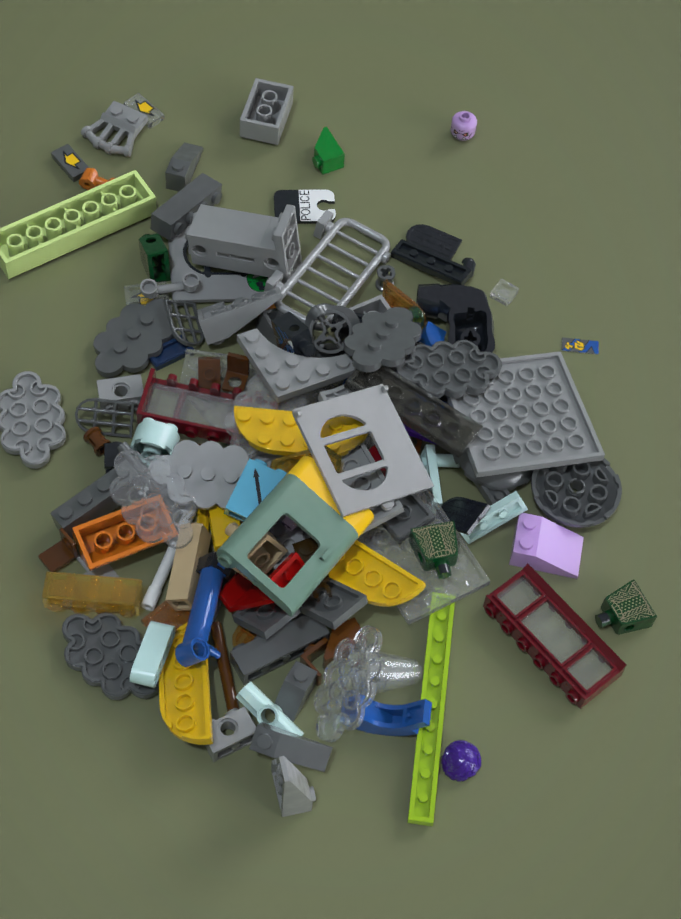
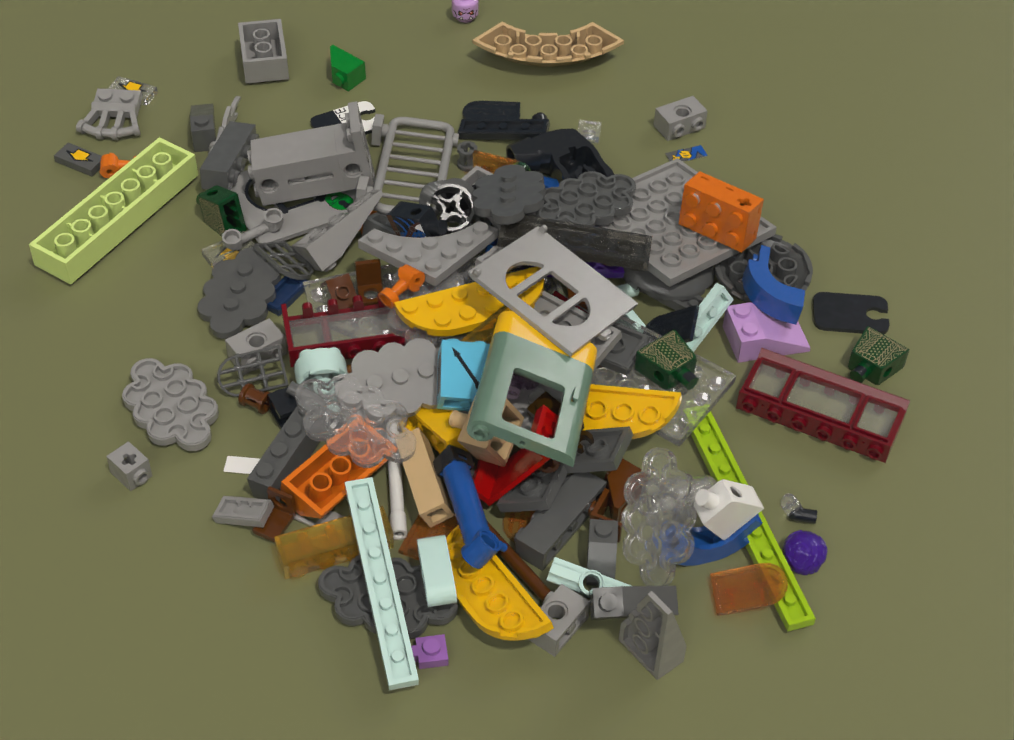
camera: 20 degrees left, 10 degrees down
none -> light grey piece [208,96,241,154]
none -> light grey plate [212,496,274,527]
none -> white sticker [224,456,260,474]
none -> light aqua plate [345,477,419,691]
none -> orange leg [378,264,425,309]
none -> medium lavender plate [411,634,449,669]
none -> tan brick [472,21,624,67]
none -> light grey brick [654,96,707,141]
none -> orange piece [678,171,764,253]
none -> white torso [694,479,764,541]
none -> clear orange window [710,563,788,616]
none -> blue arch [742,245,805,325]
none -> arm [780,493,817,524]
none -> black piece [813,292,890,334]

